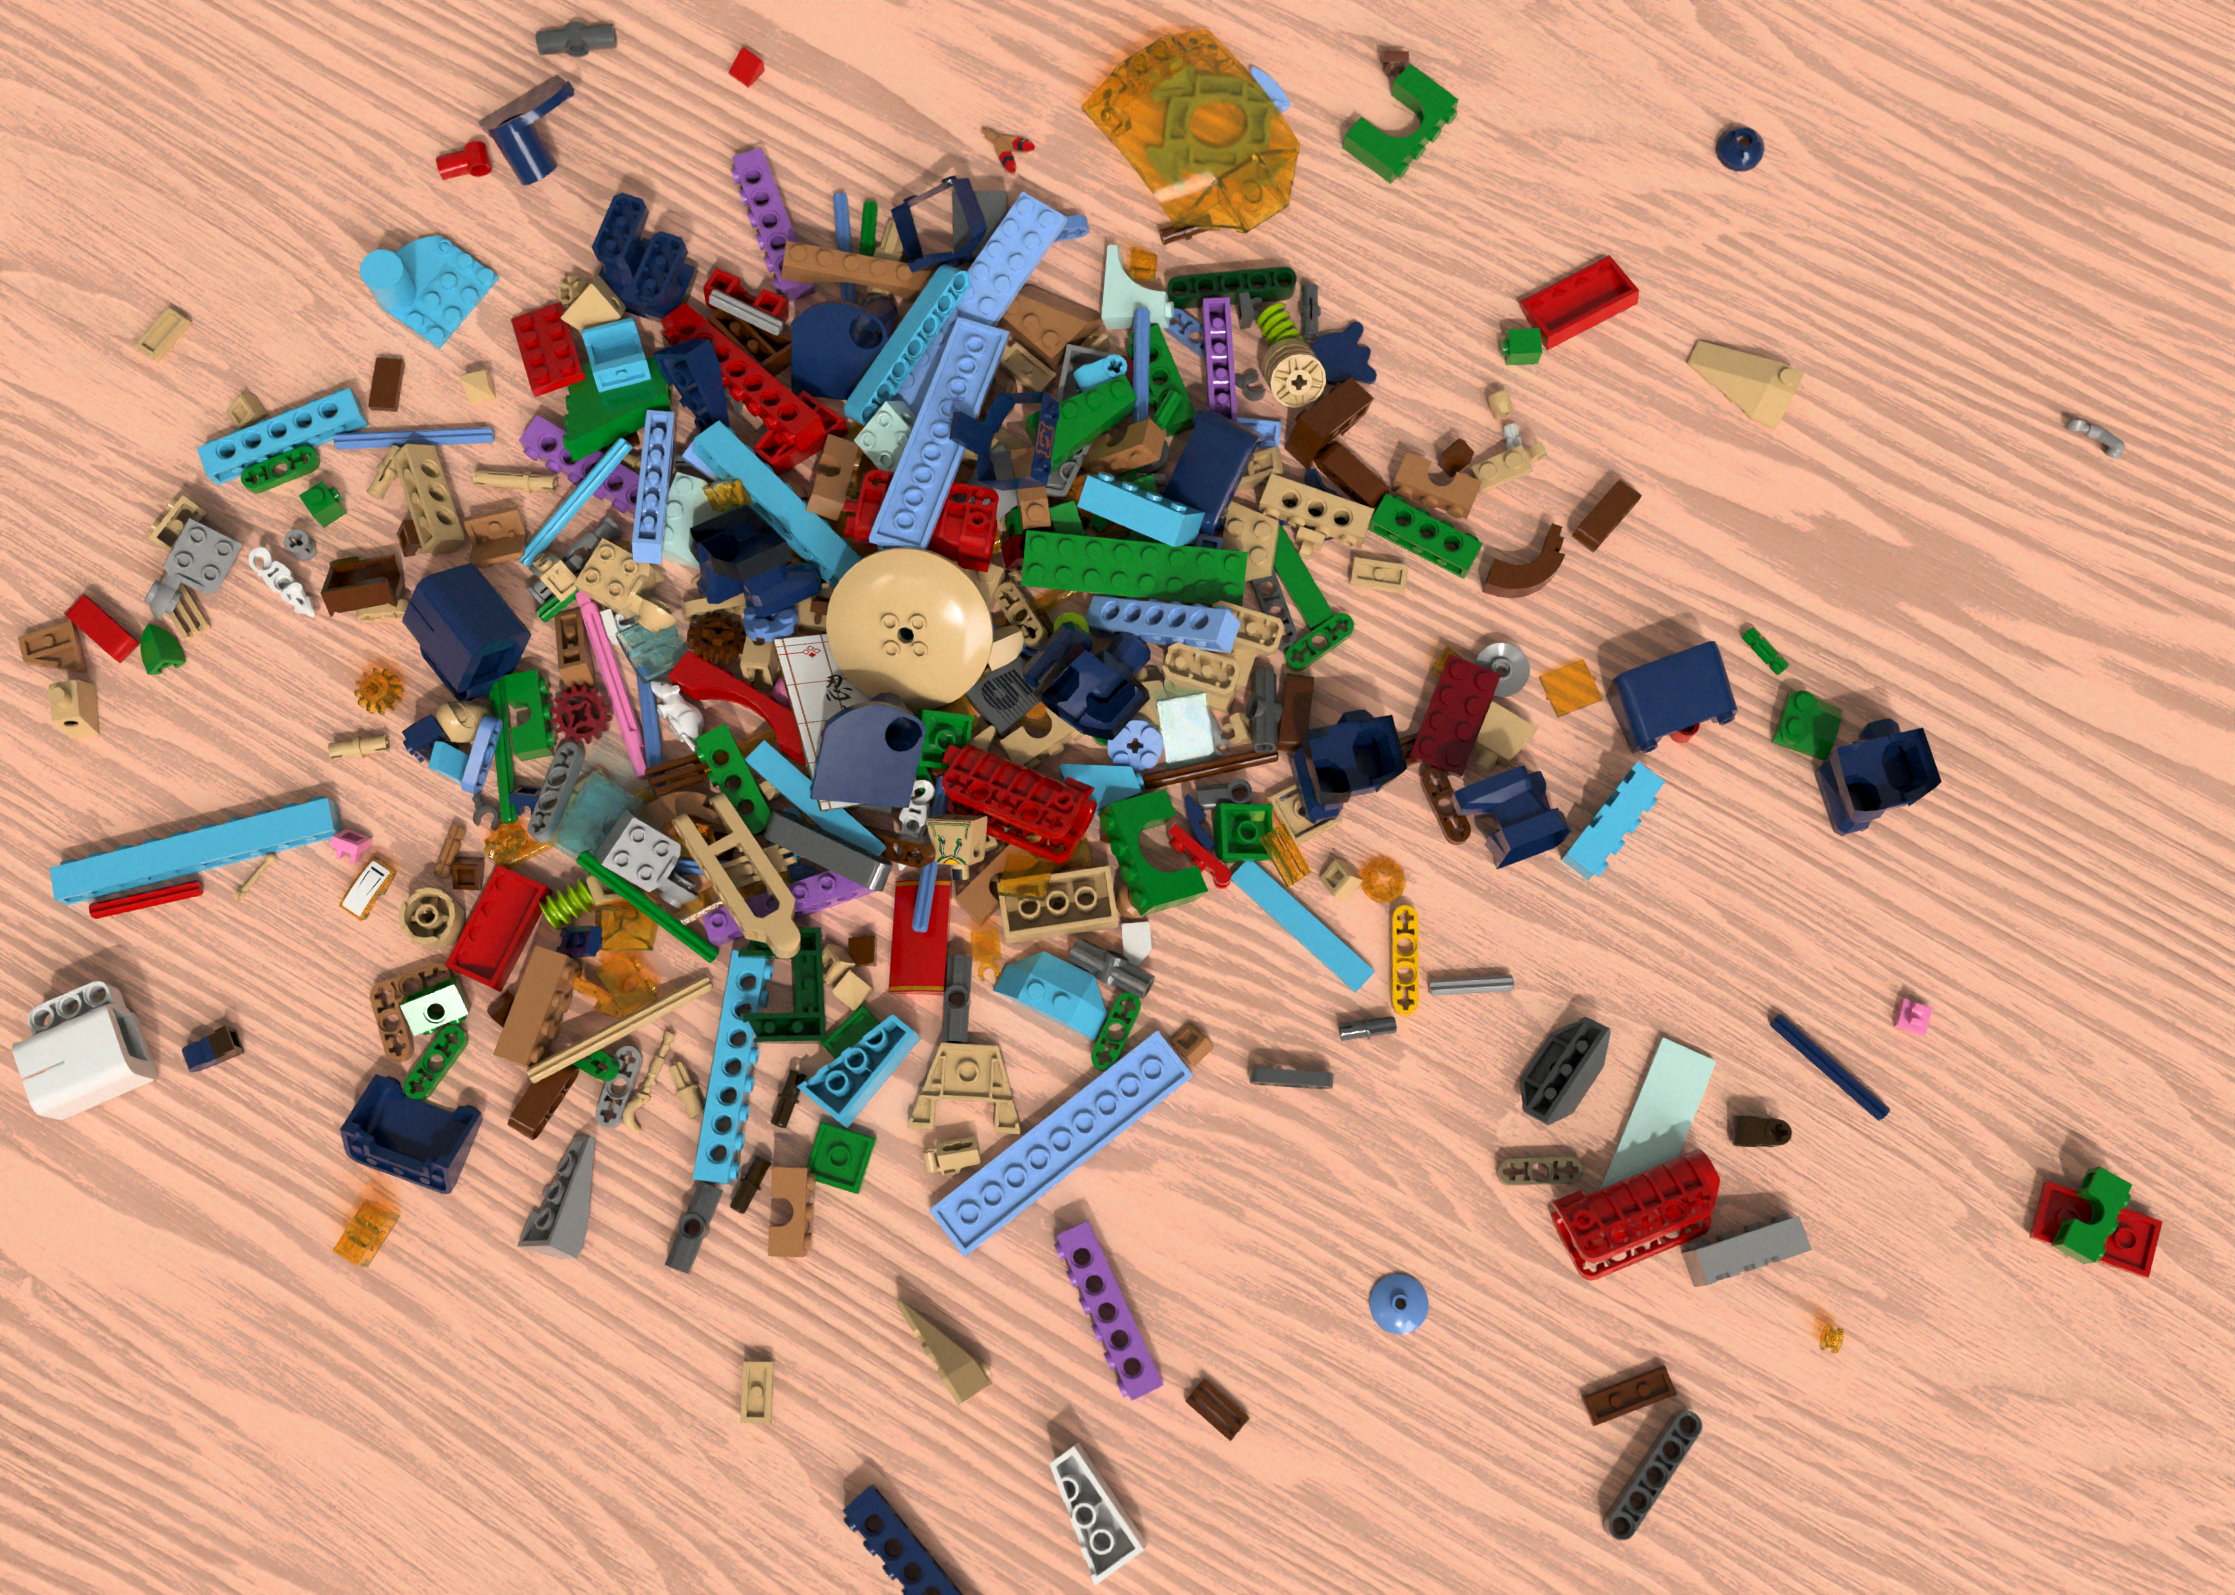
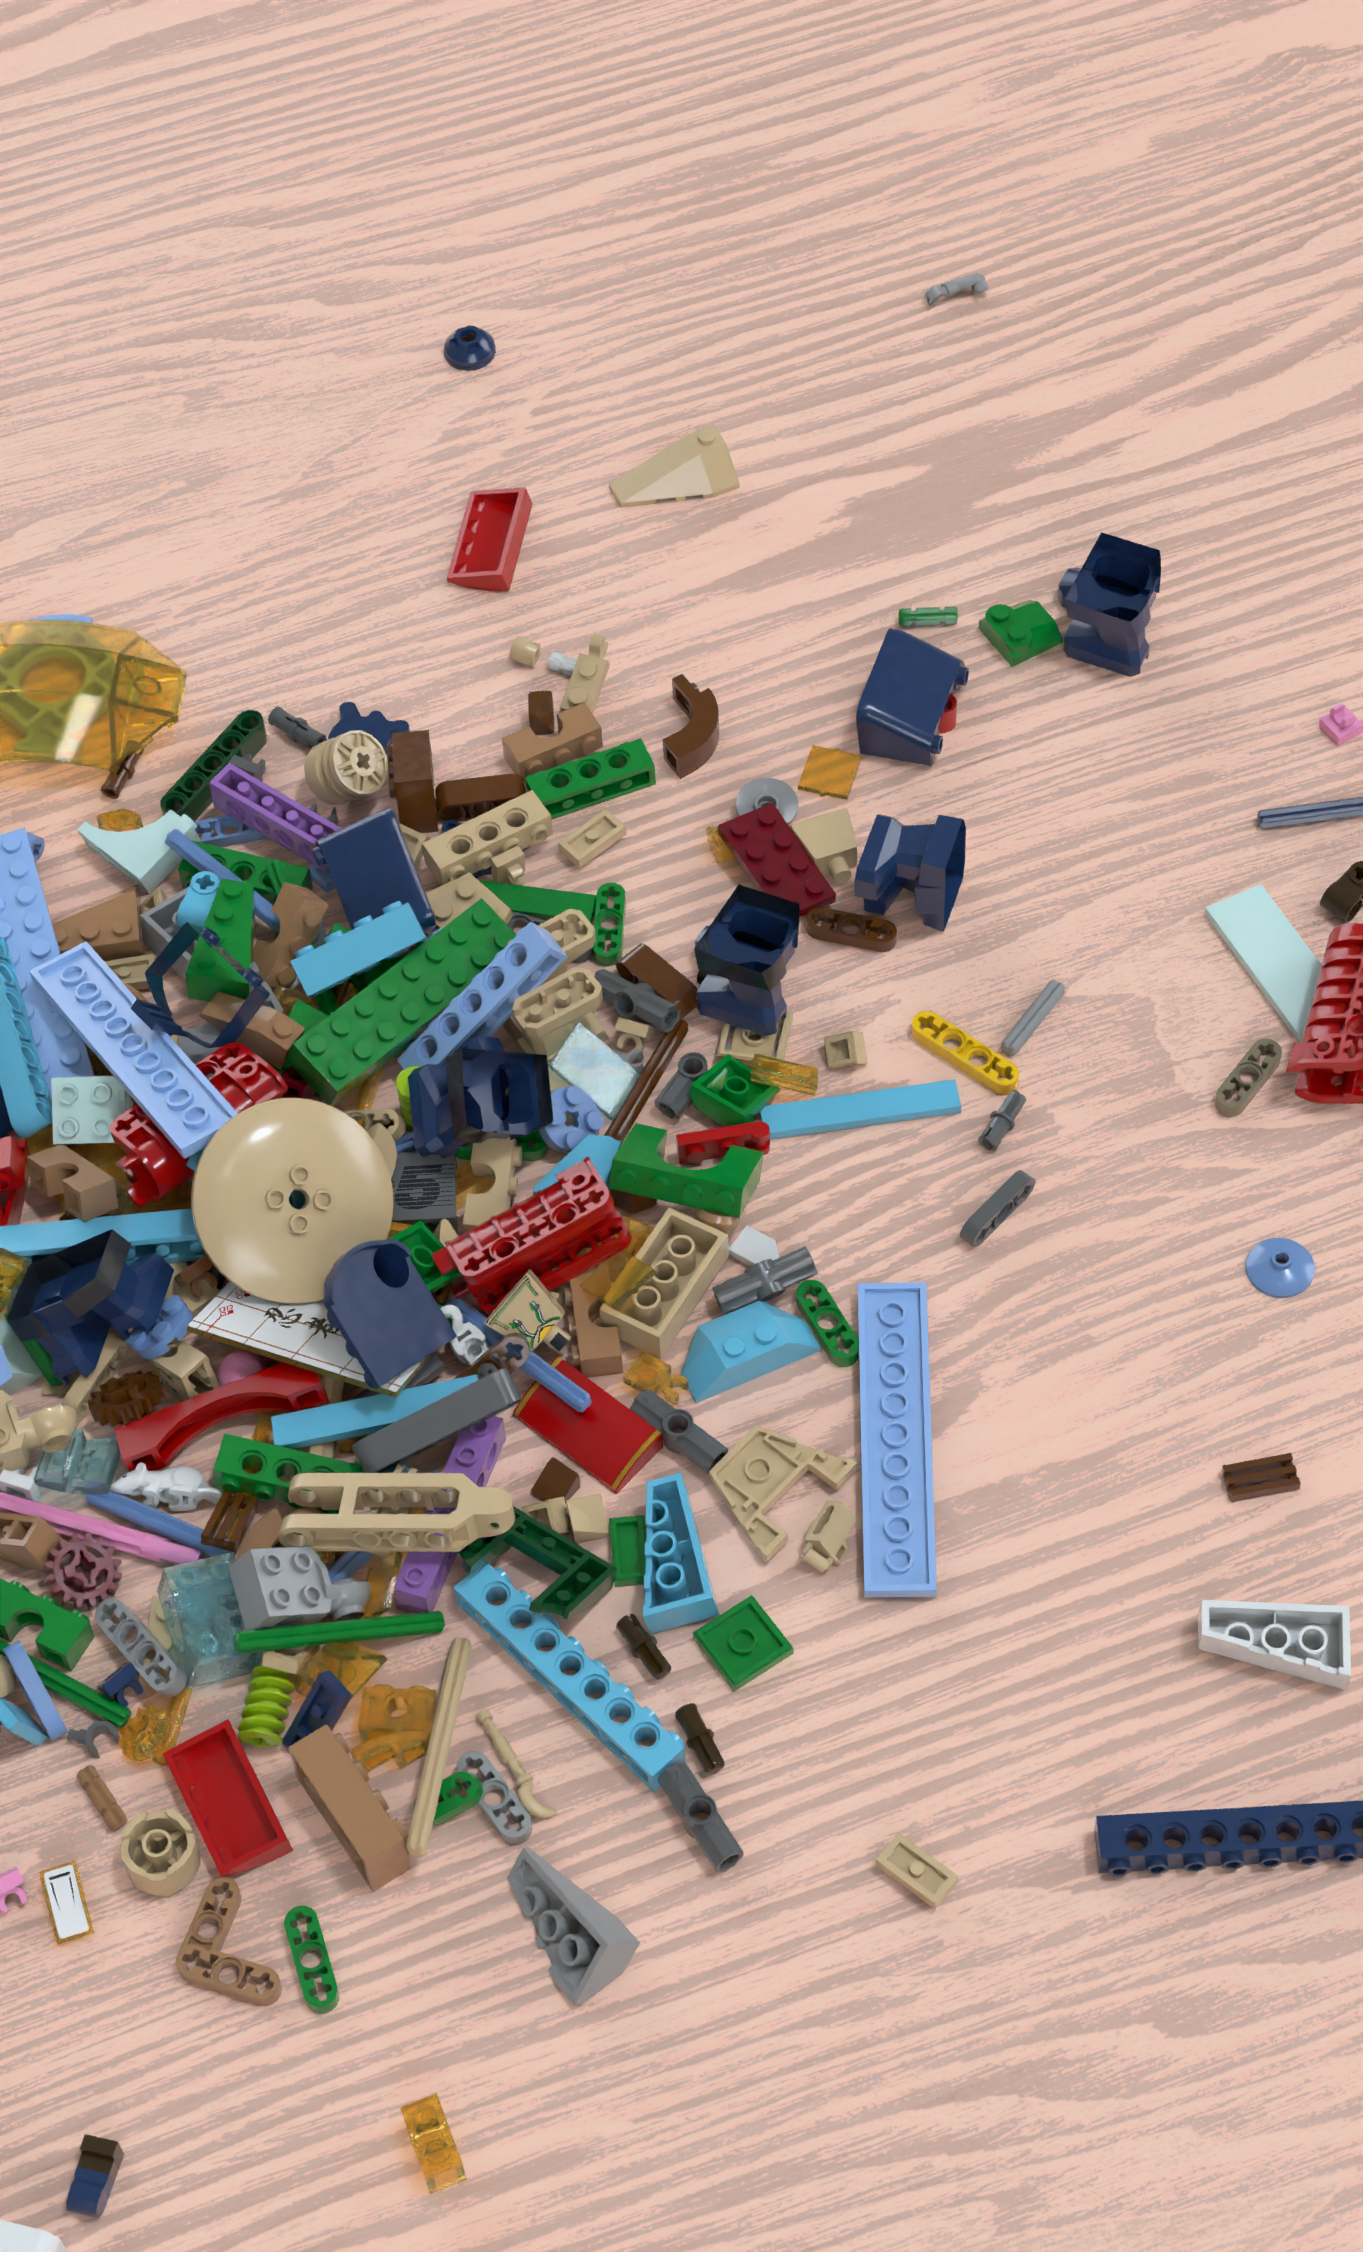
camera: 50 degrees left, 20 degrees down
dark blue windscreen [340,1074,483,1194] -> none
brick [400,976,471,1036] -> none
reddish brown slope [452,856,485,890] -> none
reddish brown slope [487,990,515,1028] -> none
reddish brown beam [508,1055,580,1140] -> none
tan axle [668,1062,705,1120] -> none
medium nougat arch [768,1165,816,1258] -> none
tan wedge [896,1300,993,1406] -> none
medium lavender brick [1054,1221,1164,1401] -> none
medium nougat slope [1169,1023,1213,1067] -> none
dark blue slope [1184,794,1215,853] -> none
lime piece [1257,303,1304,346] -> none
green arch [1343,64,1459,184] -> none
clear yellow gear [1361,858,1406,903] -> none
reddish brown tile [1380,51,1409,76] -> none
green brick [1500,328,1542,366] -> none
dark grey wedge [1519,1016,1611,1126] -> none
medium azure wedge [1561,761,1666,880] -> none
reddish brown beam [1572,479,1642,553] -> none

